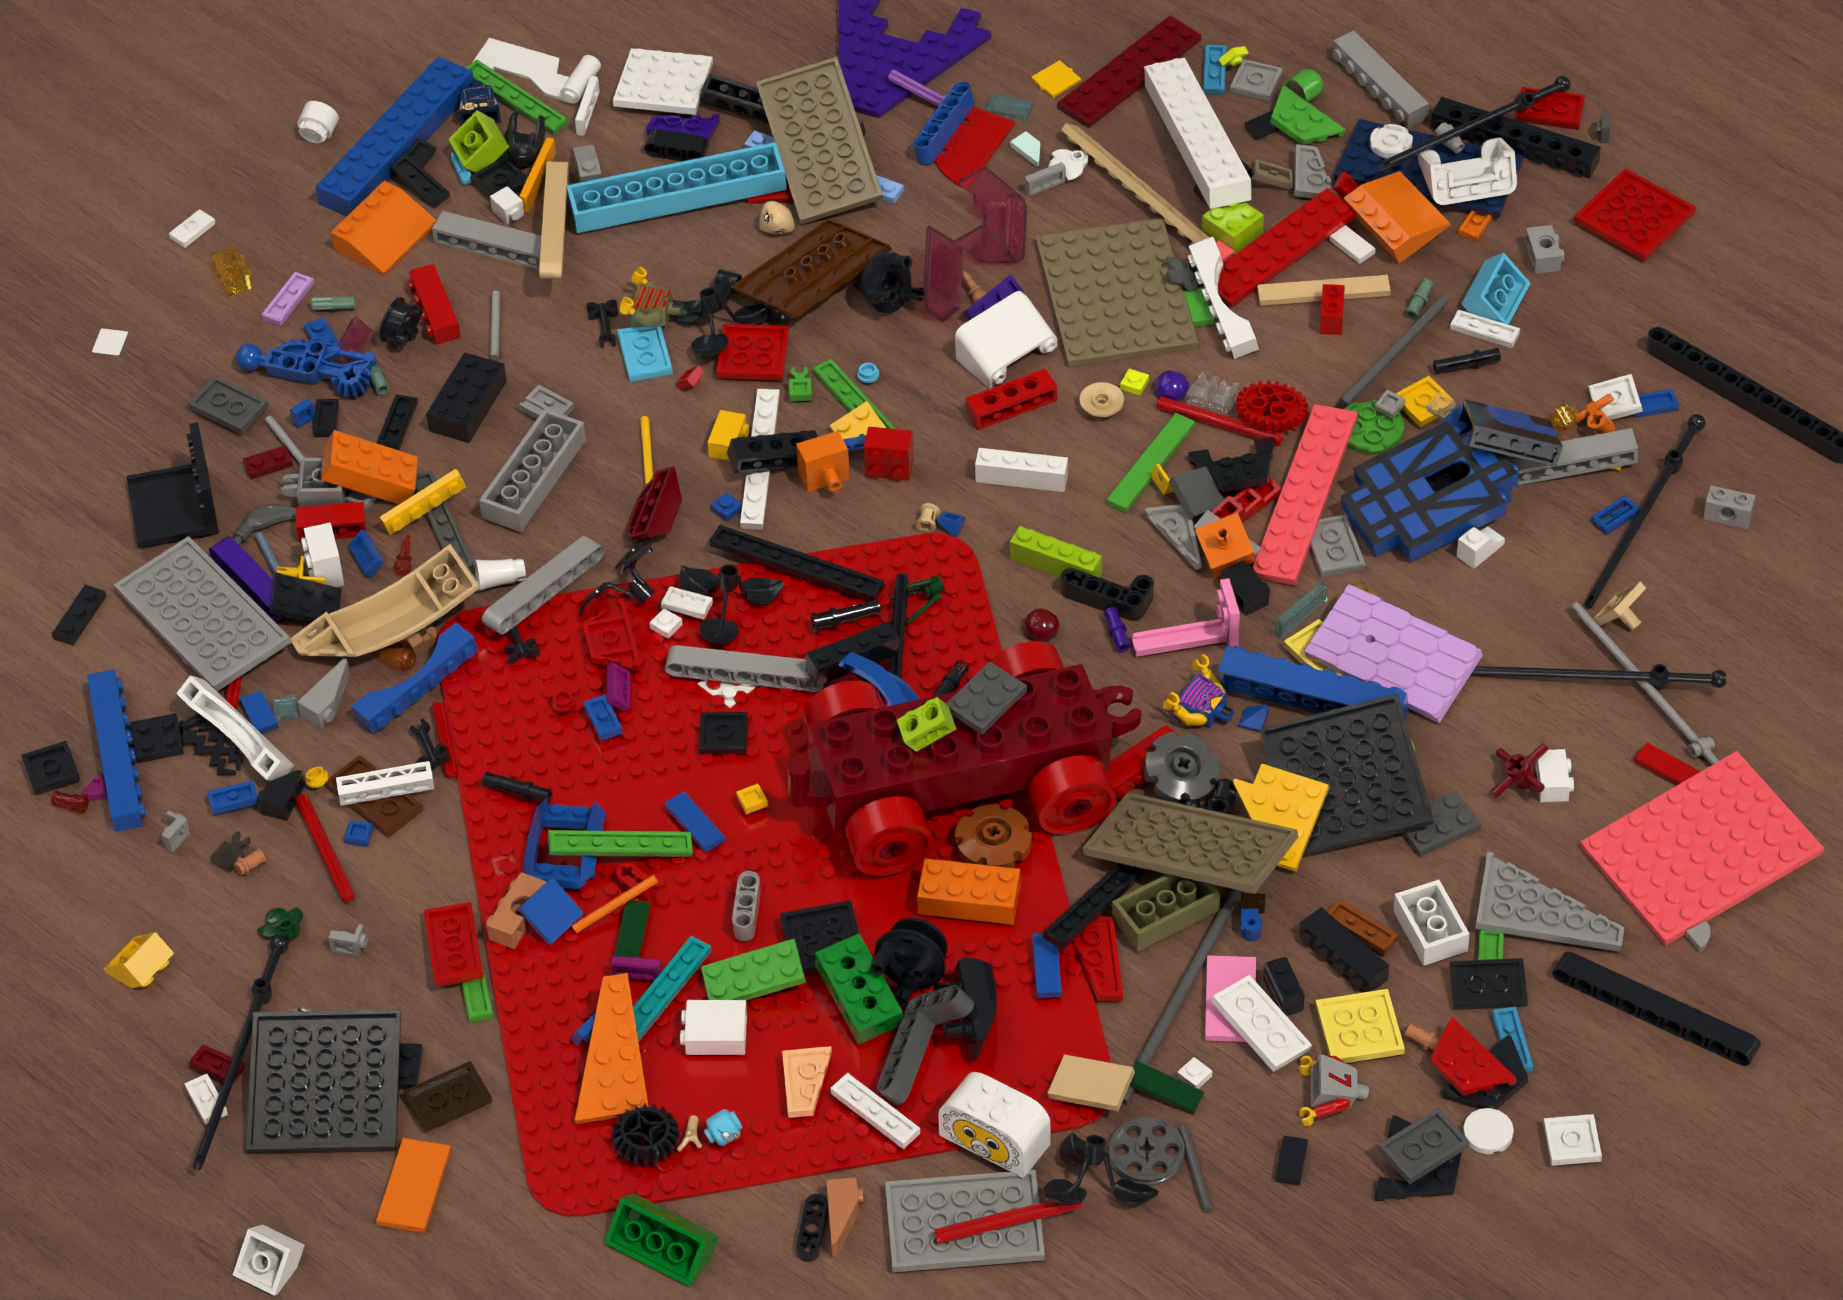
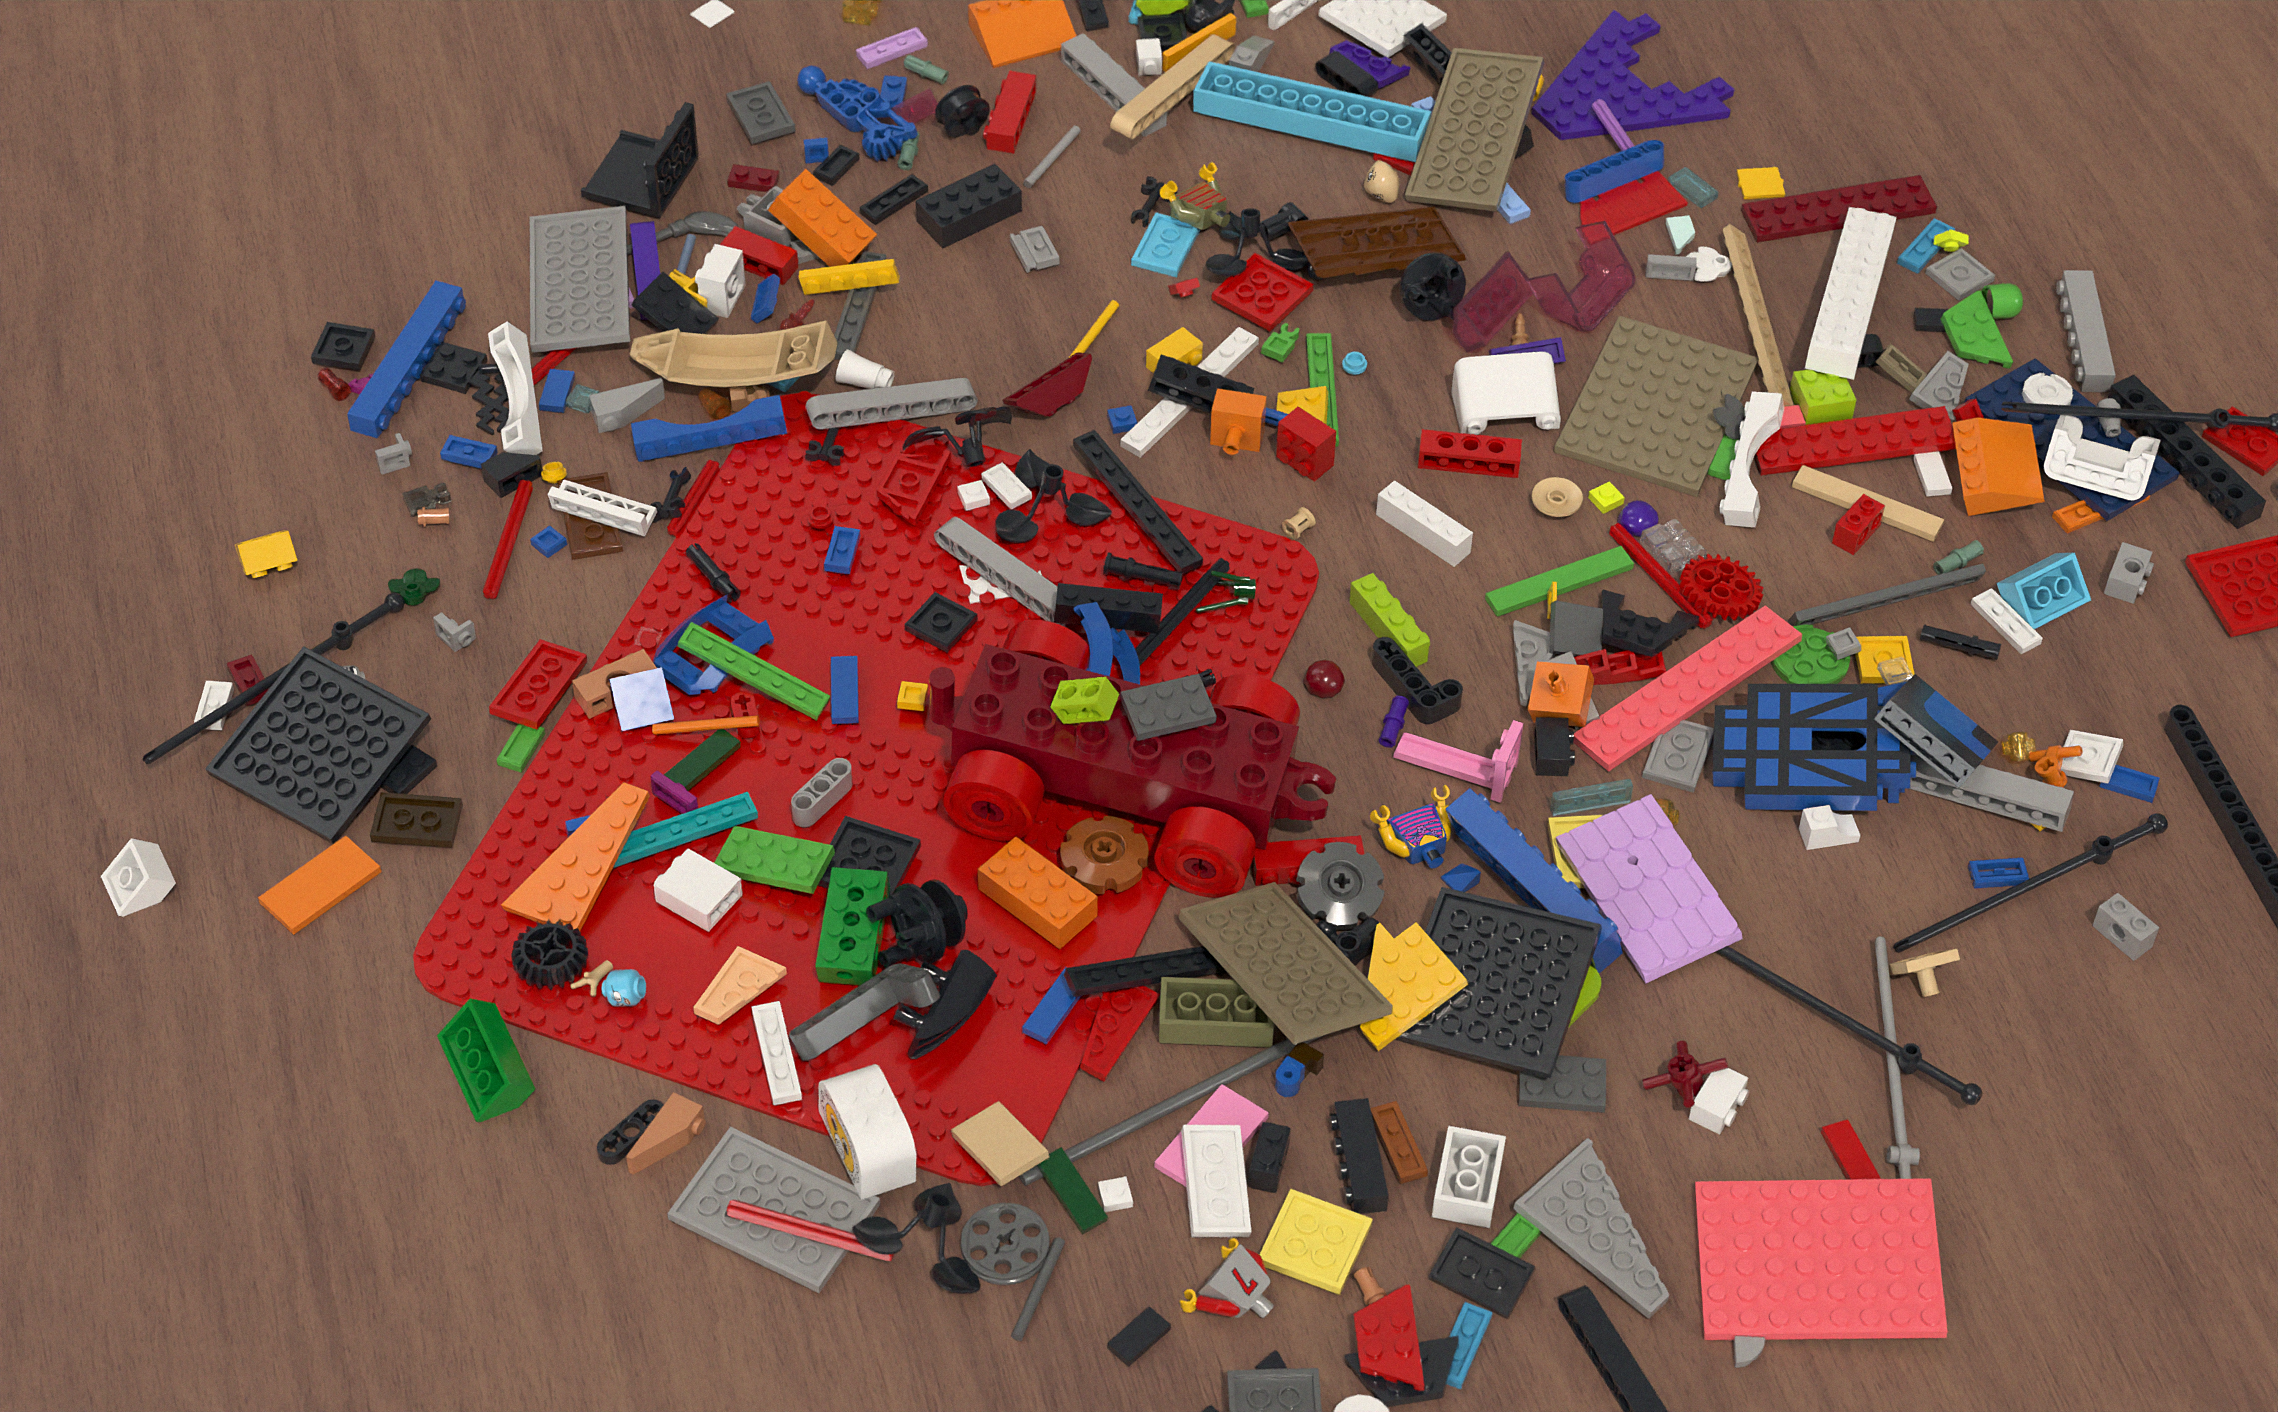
camera: 30 degrees right, 0 degrees up
black plate [52,585,106,646] -> none
light grey piece [265,416,306,464] -> none
light grey brick [479,409,586,532] -> none
magenta plate [607,662,630,712] -> none
blue slope [937,512,965,537] -> none

